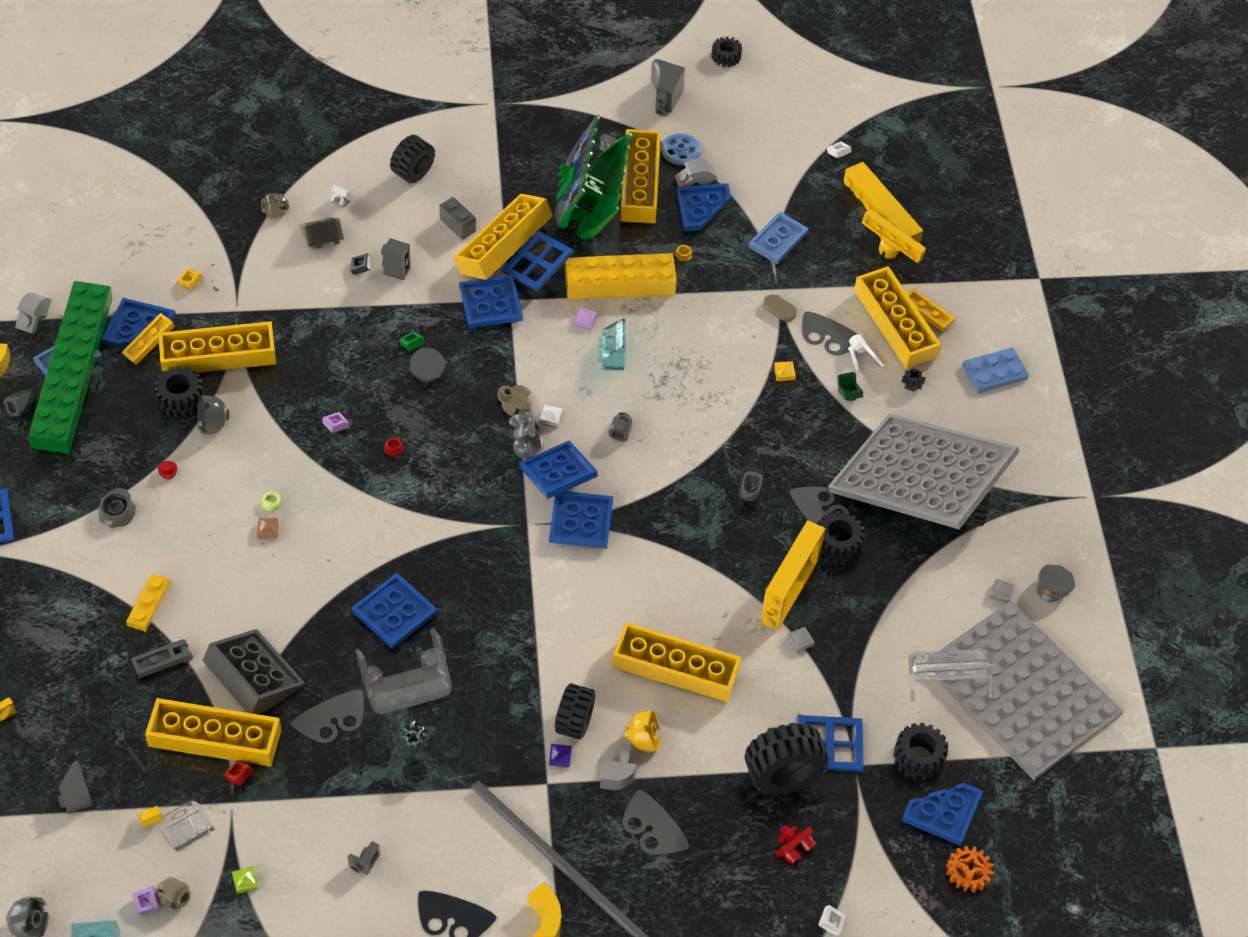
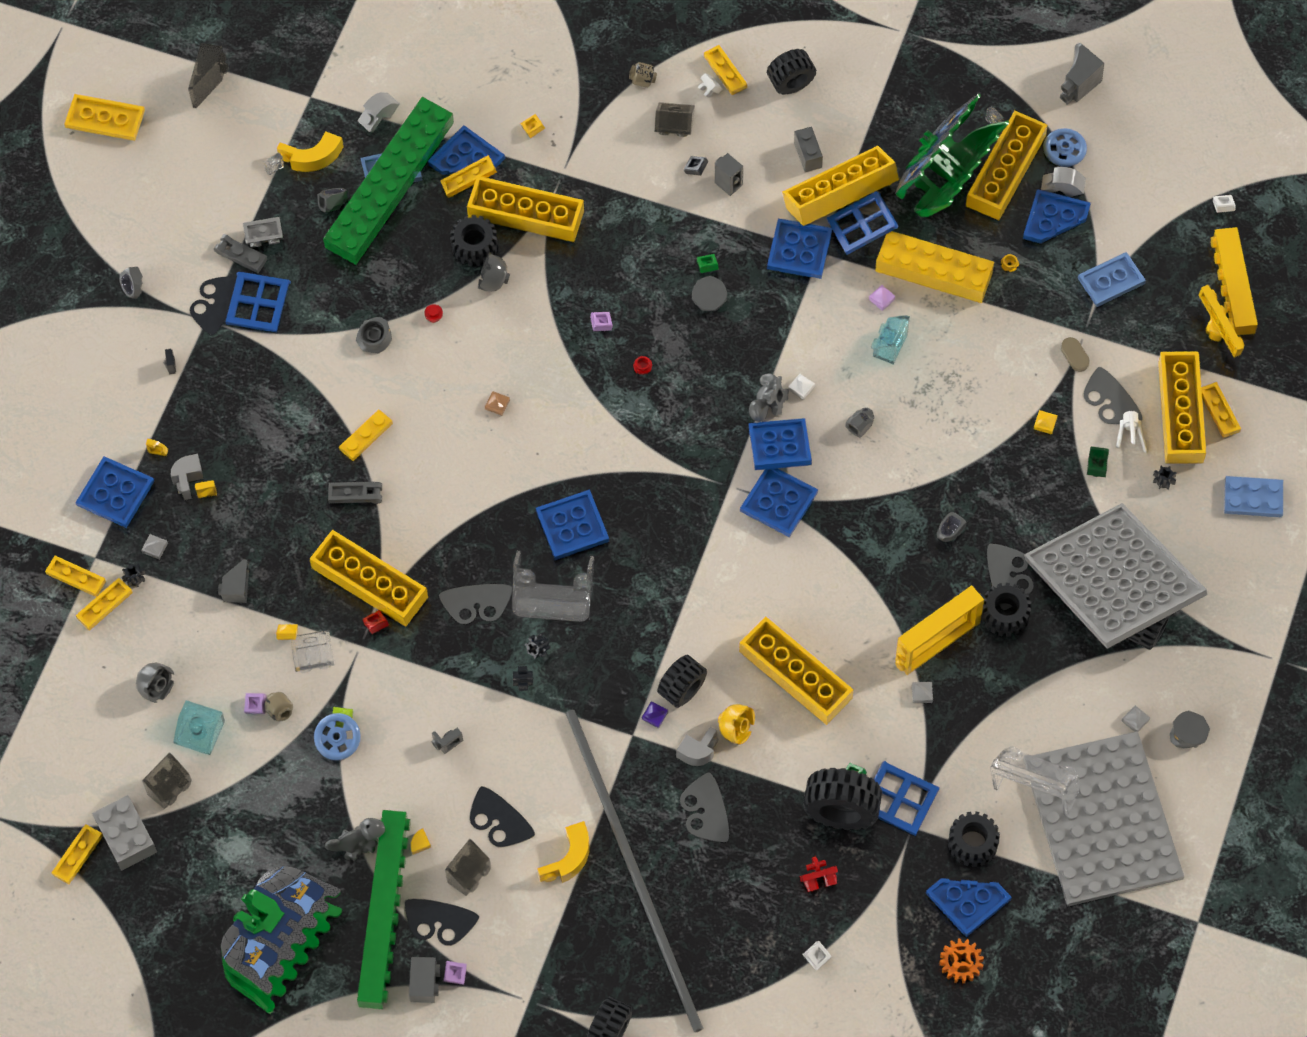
camera: 30 degrees right, 10 degrees up
dark grey slope [202,629,305,714] -> none
yellowish green tile [262,492,282,511] -> none
dark tan plate [497,385,531,416] -> none
black tyre [711,36,742,67] -> none
none -> medium blue plate [314,713,361,760]
none -> yellow plate [704,45,747,95]

